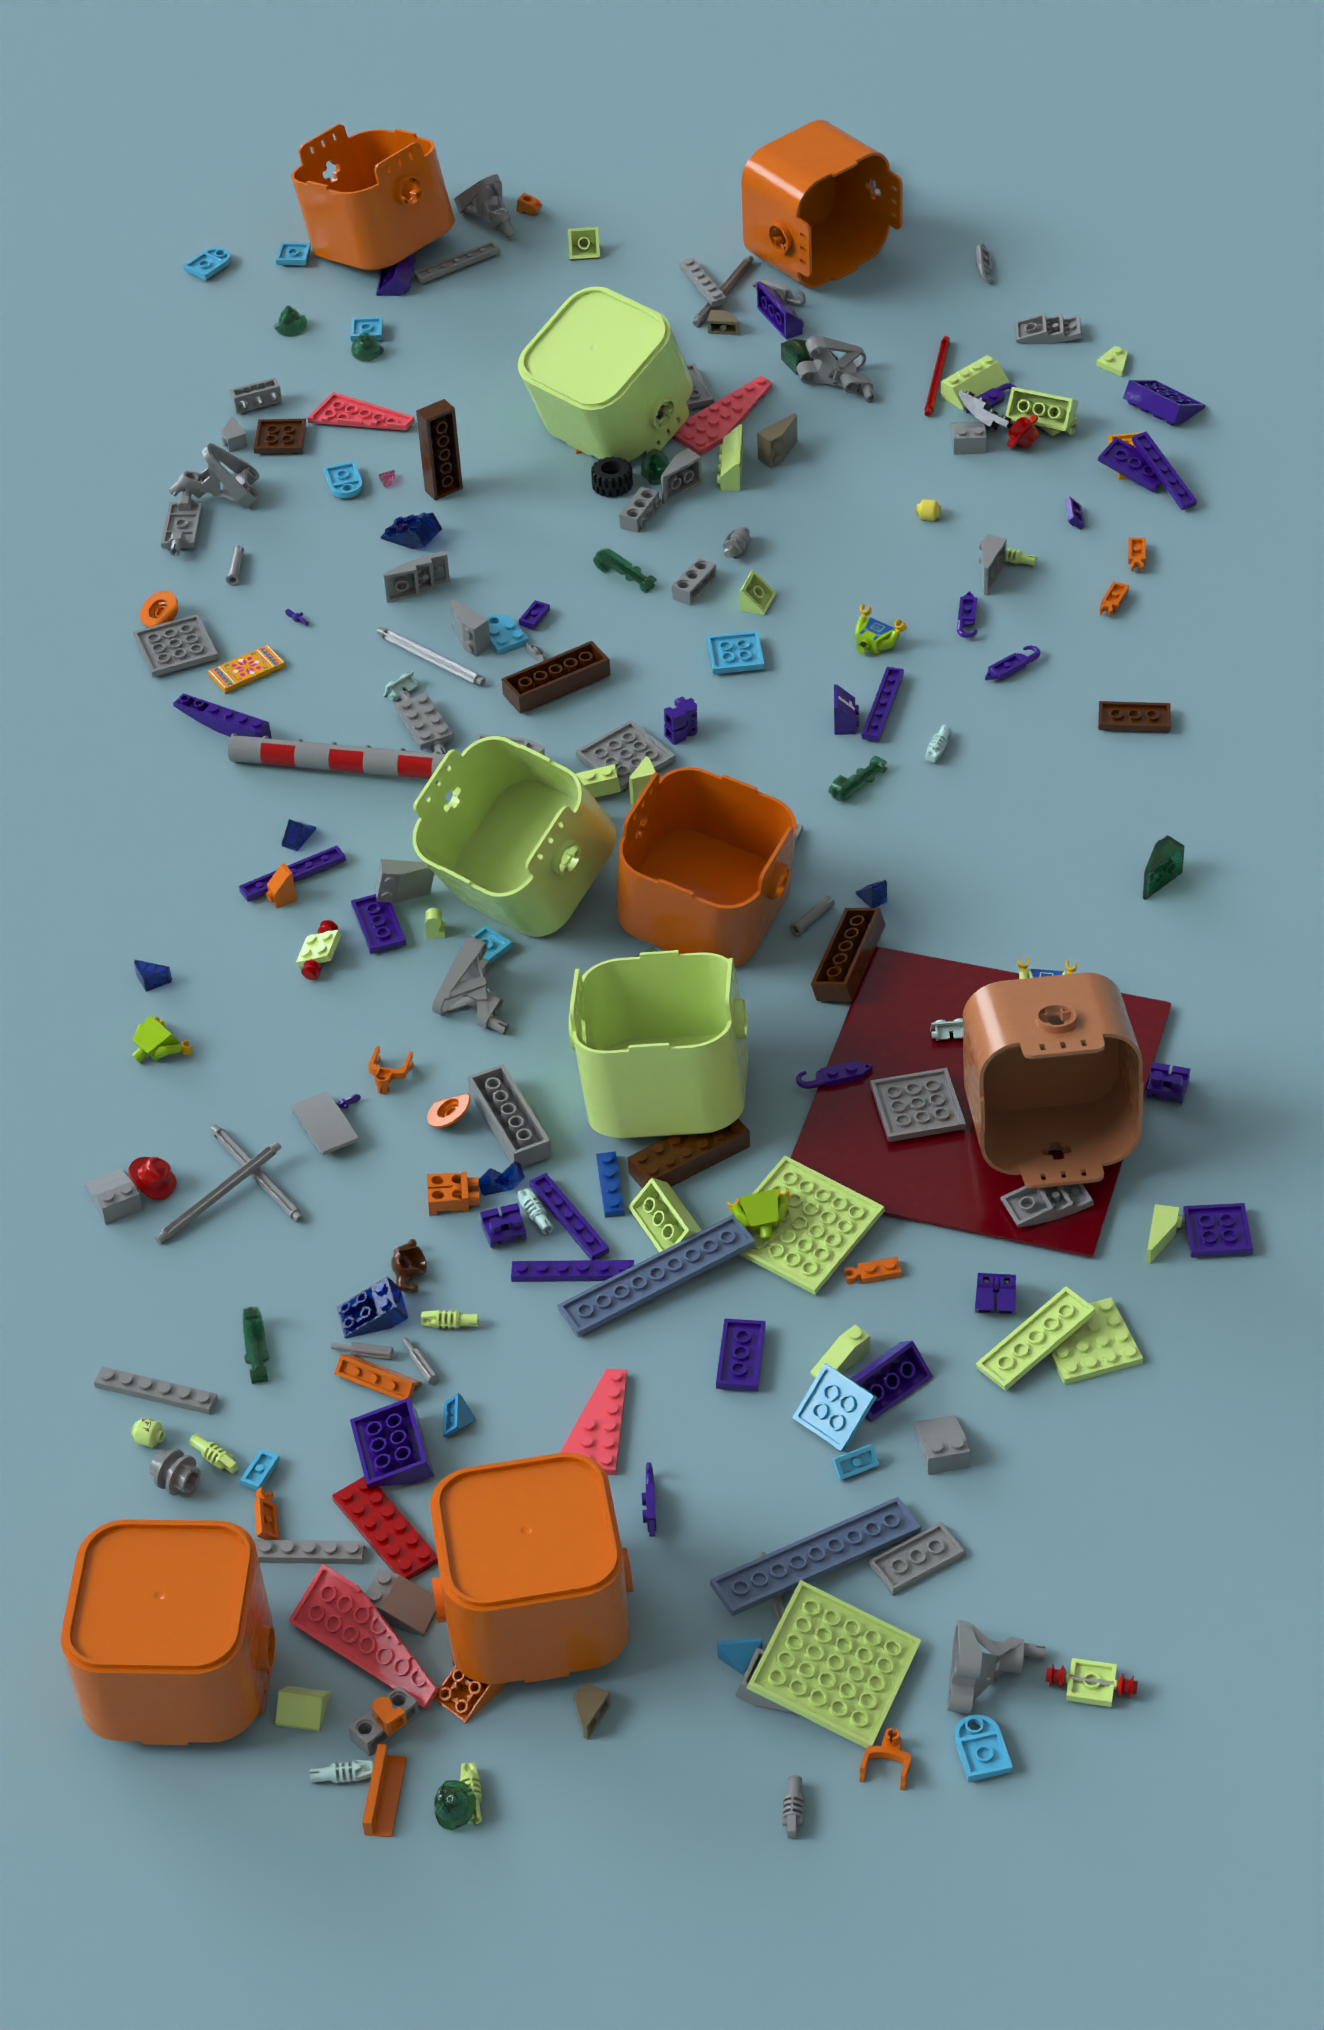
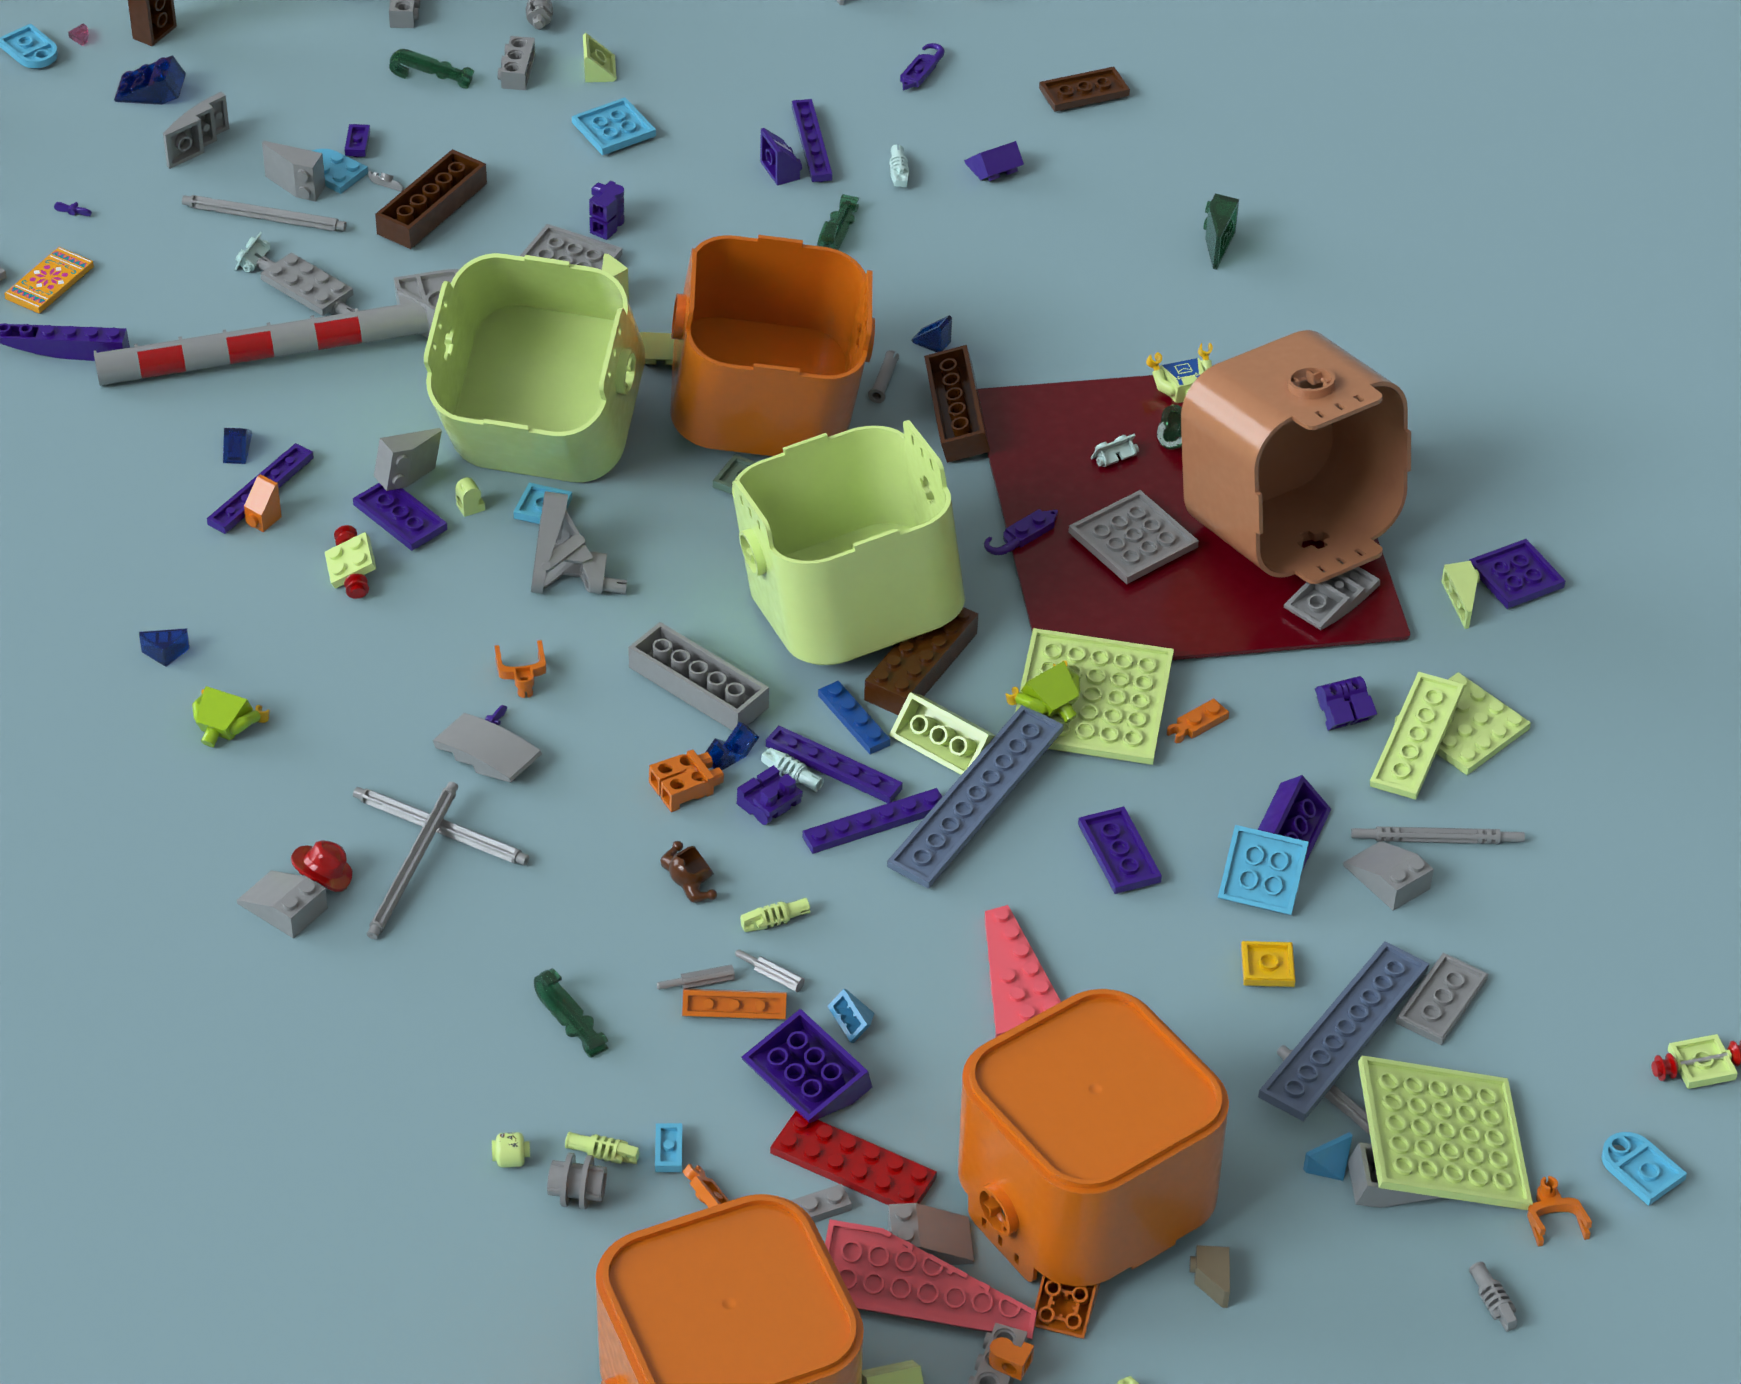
camera: 30 degrees left, 0 degrees up
light grey plate [94,1367,218,1415] -> none
clear blue slope [337,1277,409,1339] -> none
hat [427,1093,471,1128] -> none
yellowish green slope [810,1324,870,1378] -> none
medium azure plate [832,1444,880,1480] -> none
lime torso [855,604,907,655] -> none
light grey connector [947,1620,1046,1715] -> none
dark purple plate [957,591,977,638] -> none
none -> dark purple slope [964,141,1024,181]
none -> yellow plate [1241,941,1295,987]
none -> light grey axle [1351,826,1525,844]

